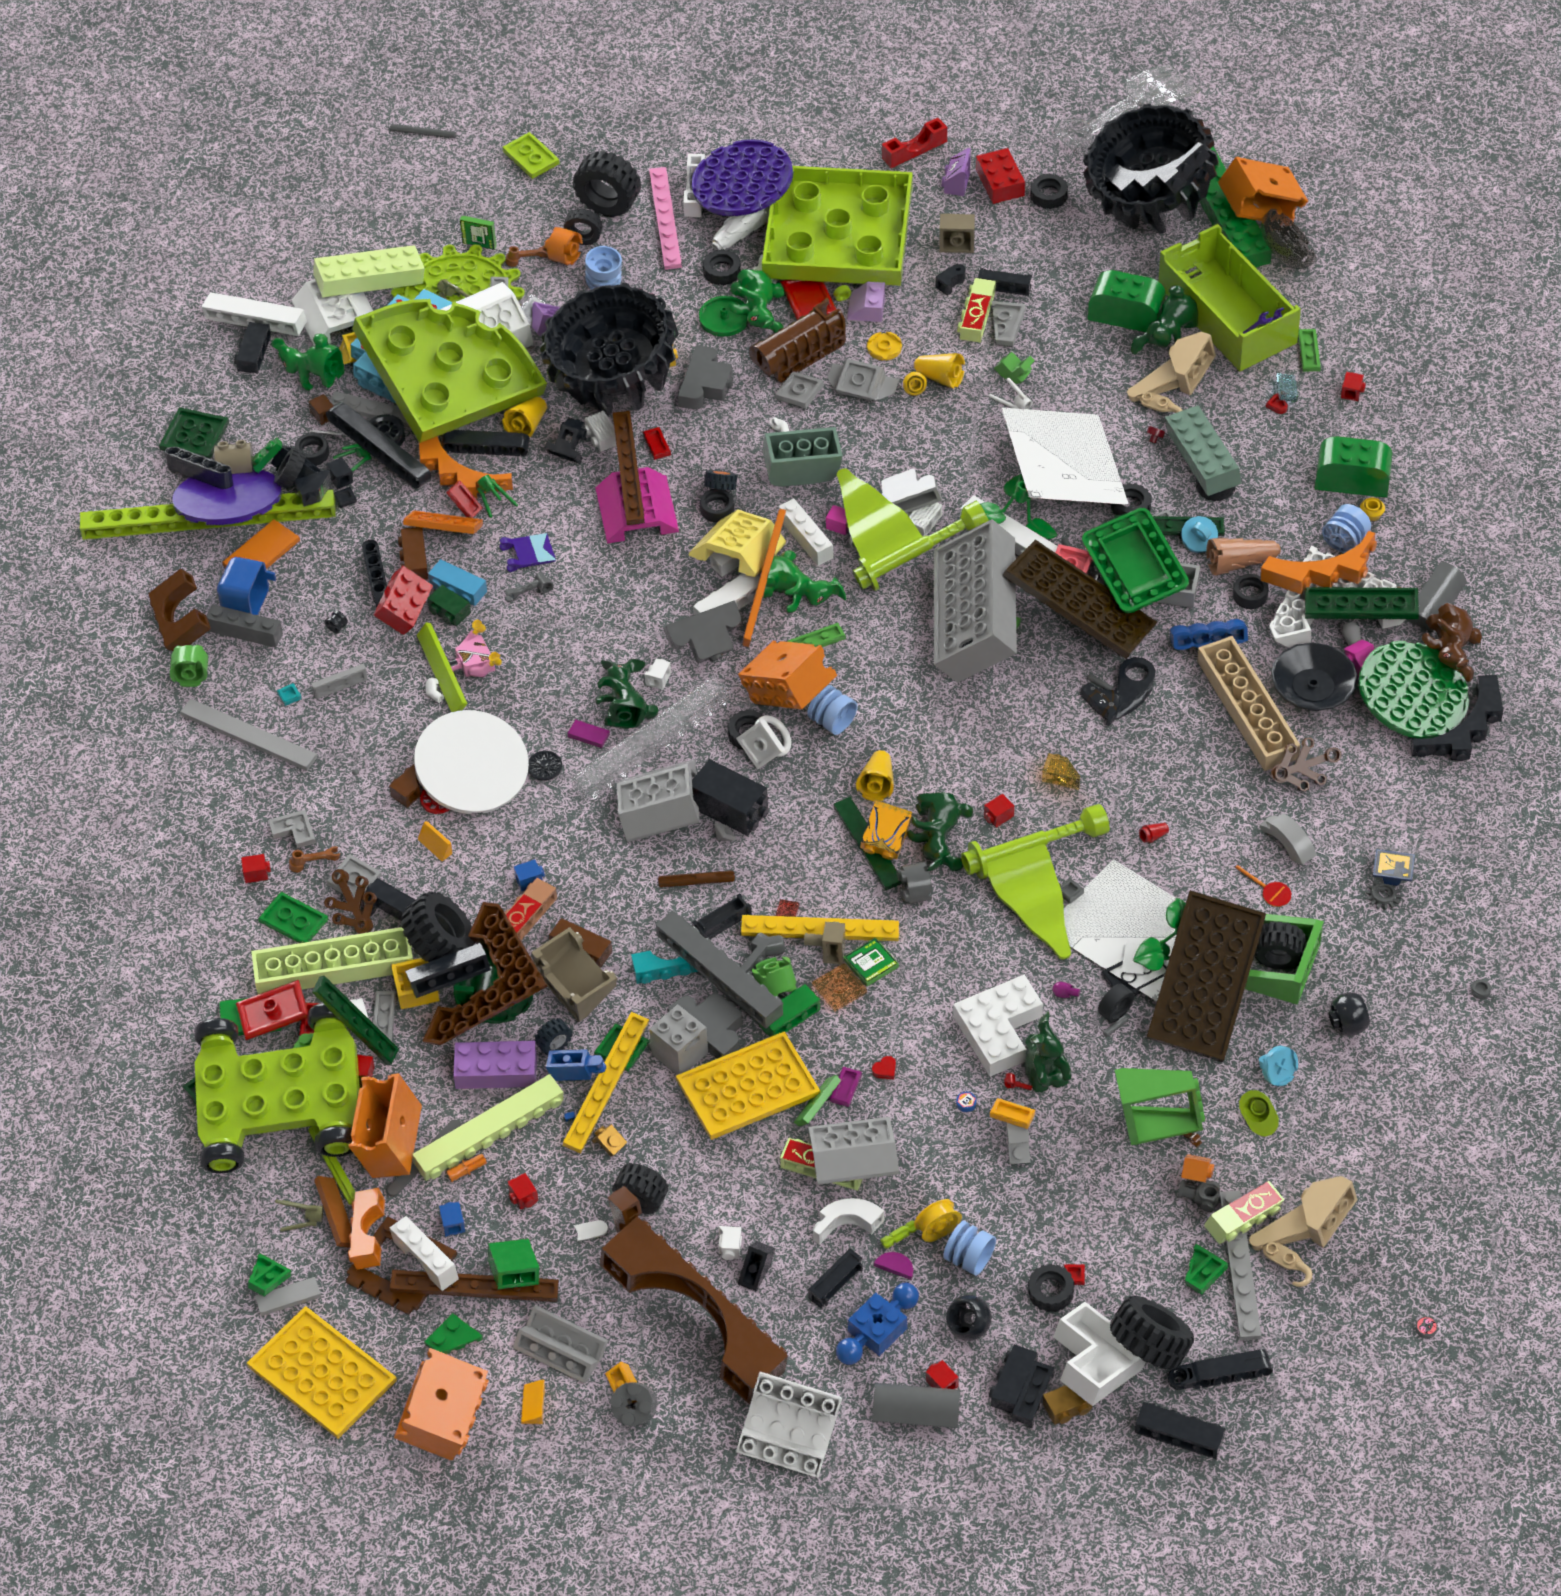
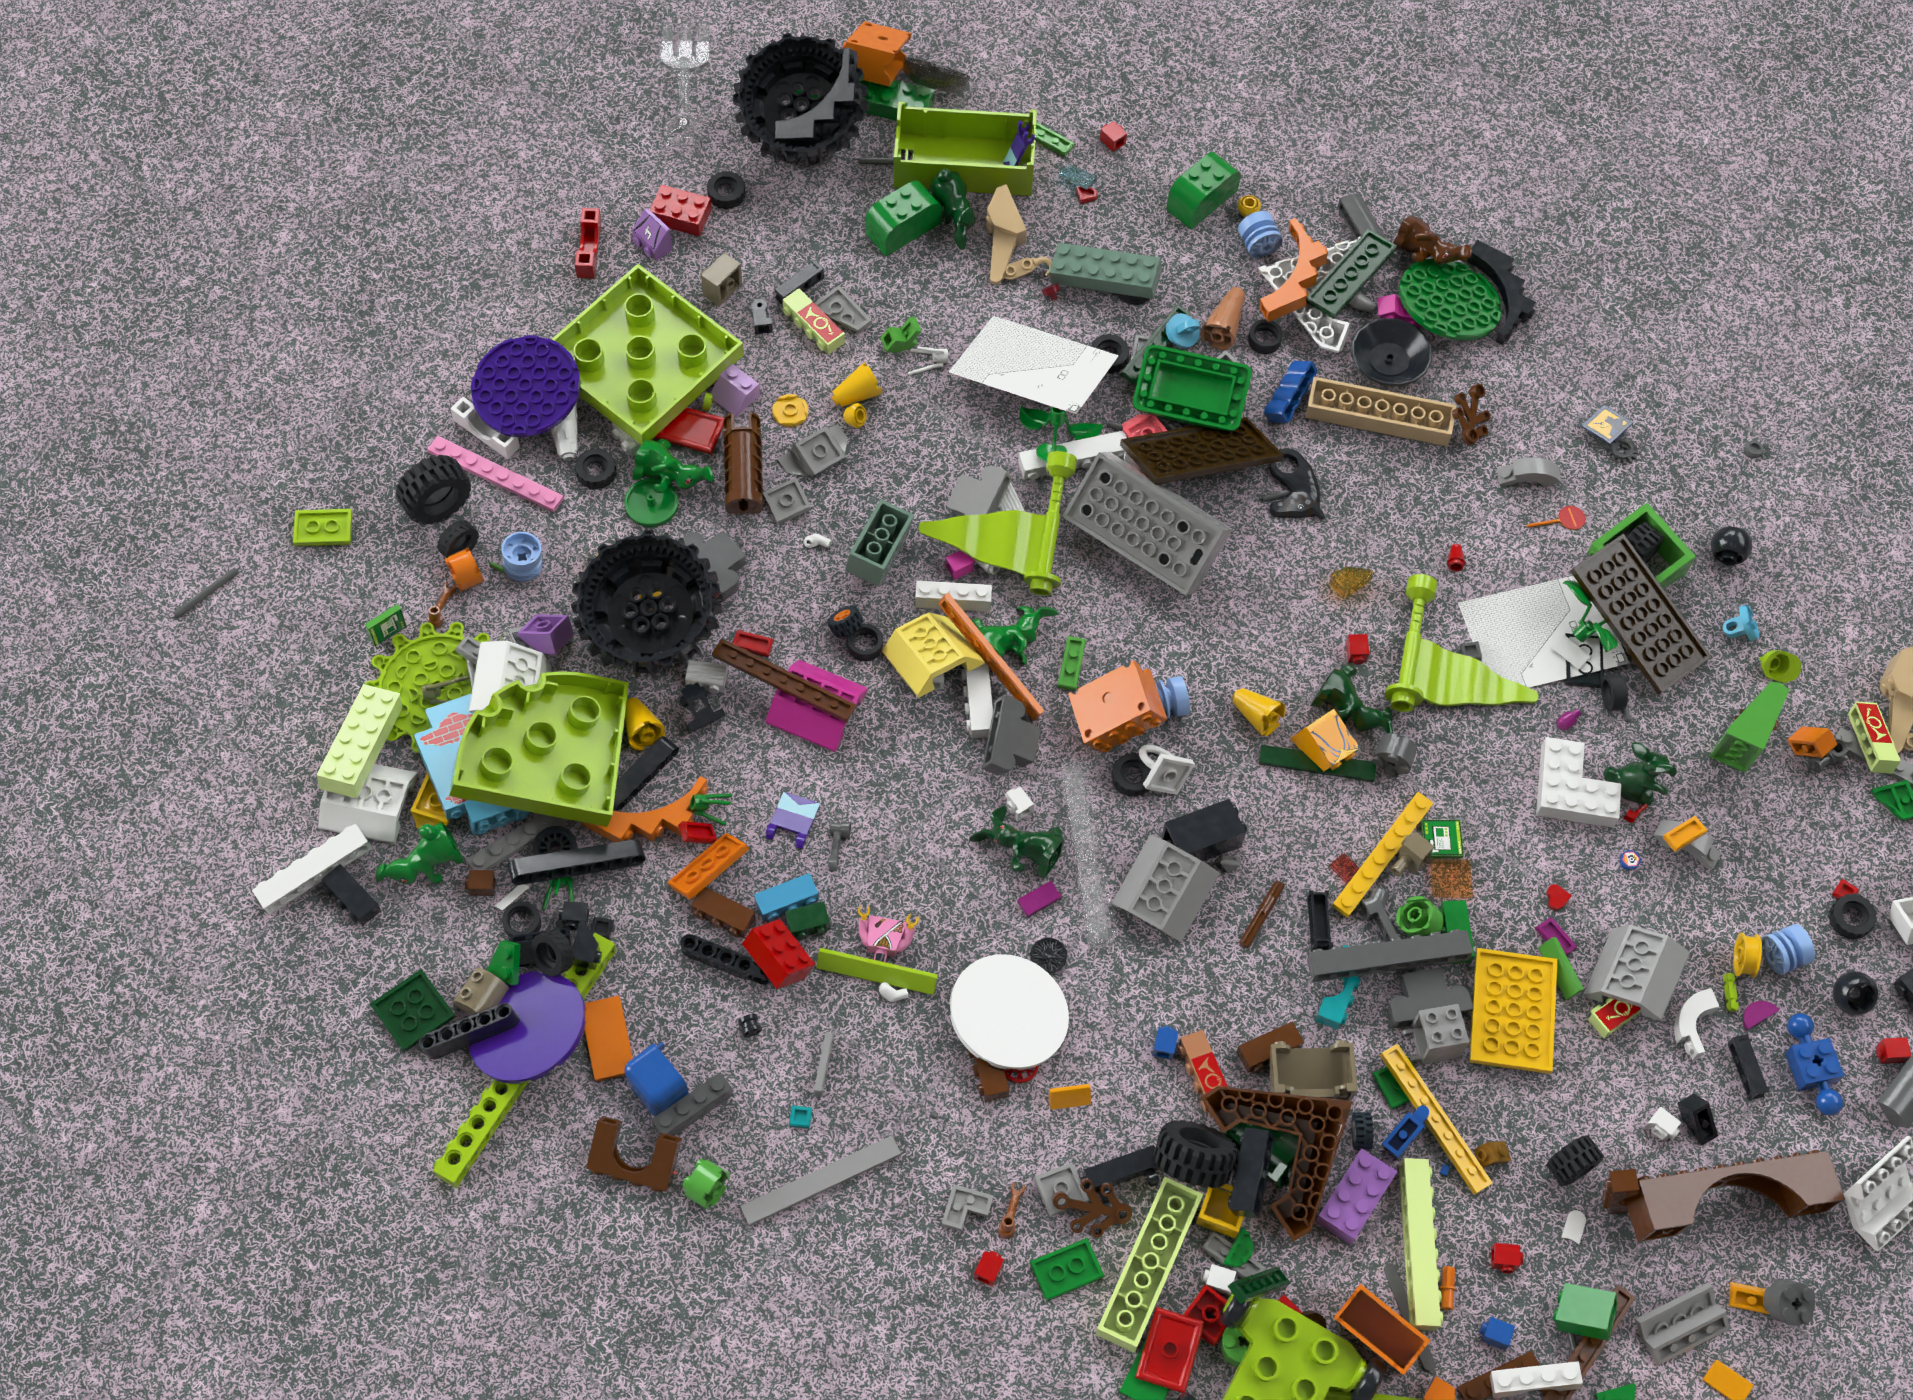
camera: 60 degrees left, 10 degrees up
none -> green tile [1222,1227,1254,1268]

